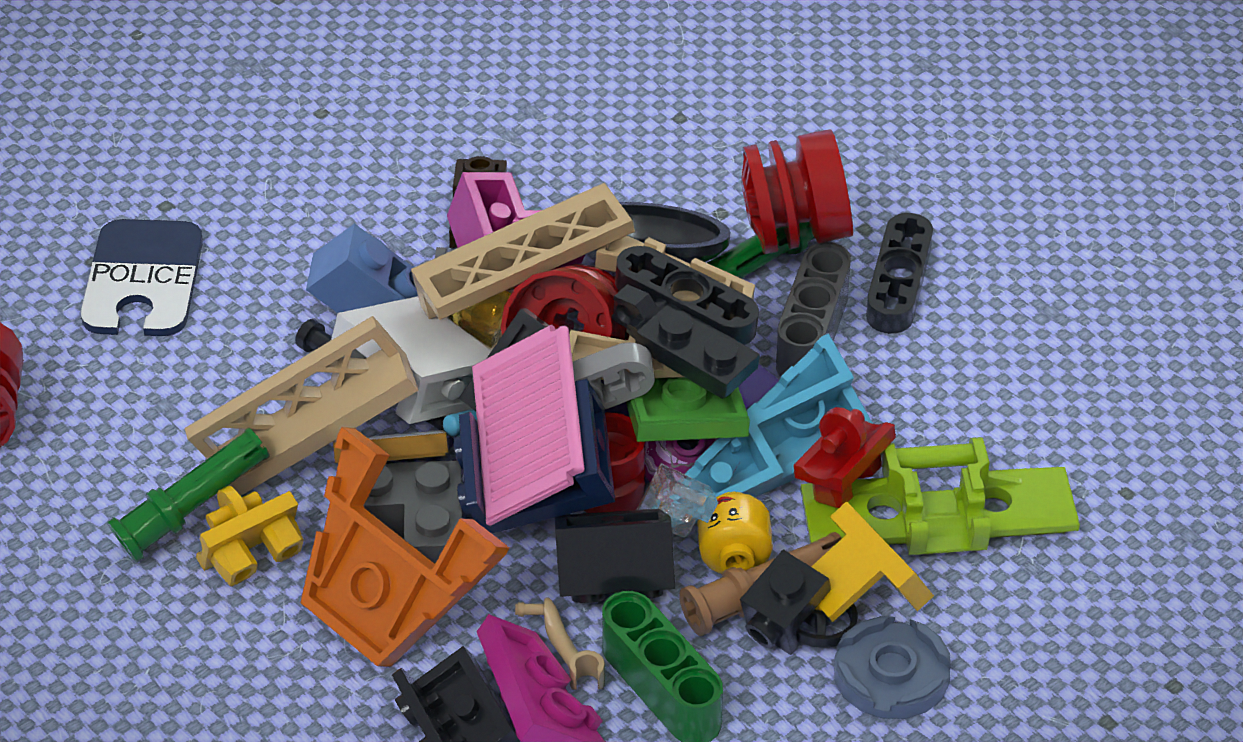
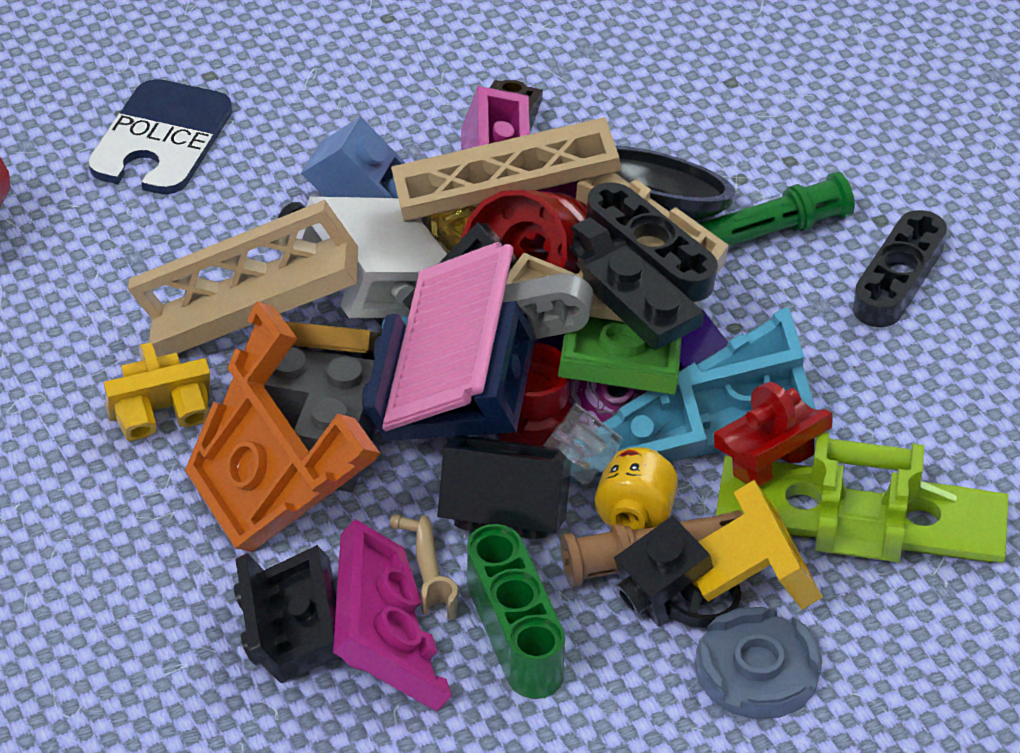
camera: 15 degrees right, 0 degrees up
green pin [107,428,270,563] -> none
red wheel [741,129,853,255] -> none
dark grey beam [776,242,851,377] -> none

